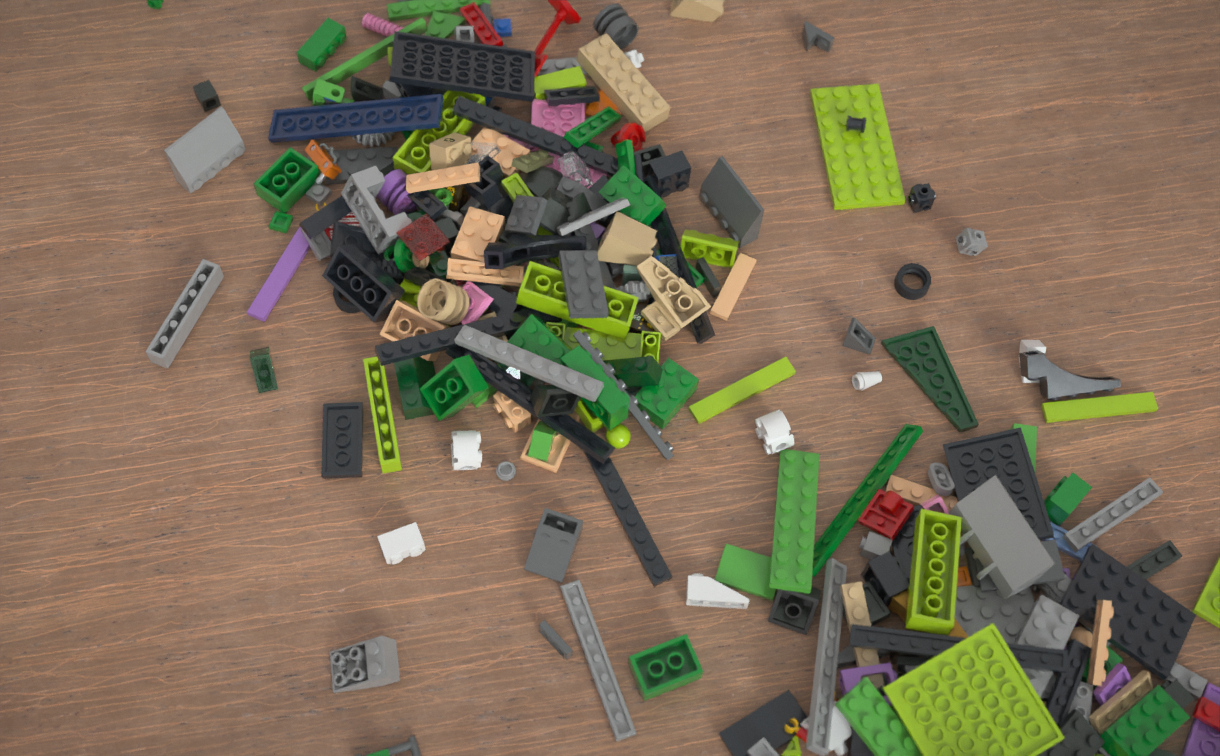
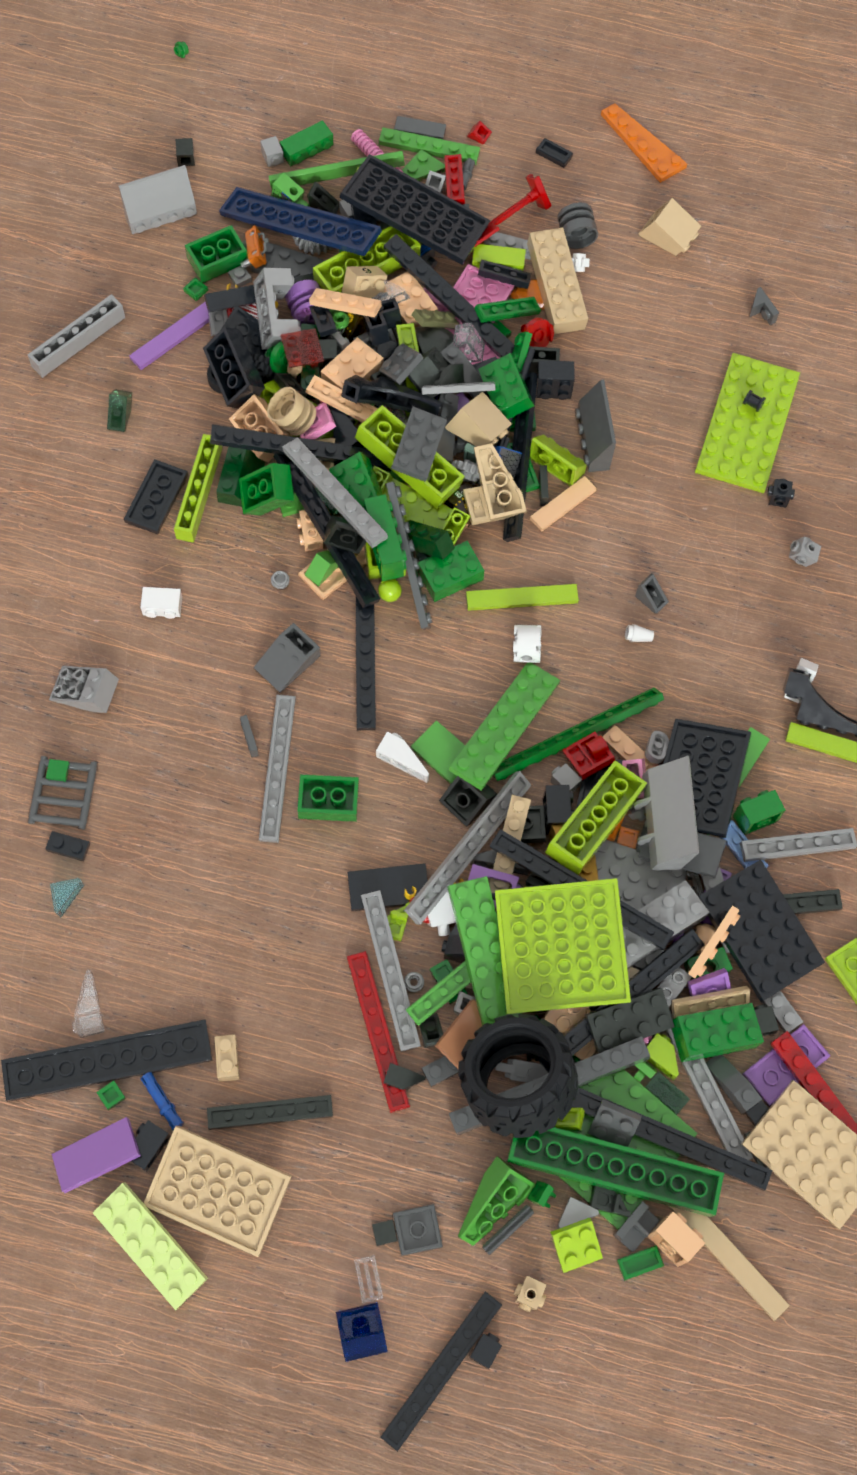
camera: 25 degrees right, 5 degrees up
white brick [451,430,482,471] -> none
blue plate [494,18,512,37] -> none
dark green wing [881,326,979,432] -> none
black tyre [894,263,931,300] -> none
none -> light grey brick [260,136,284,167]

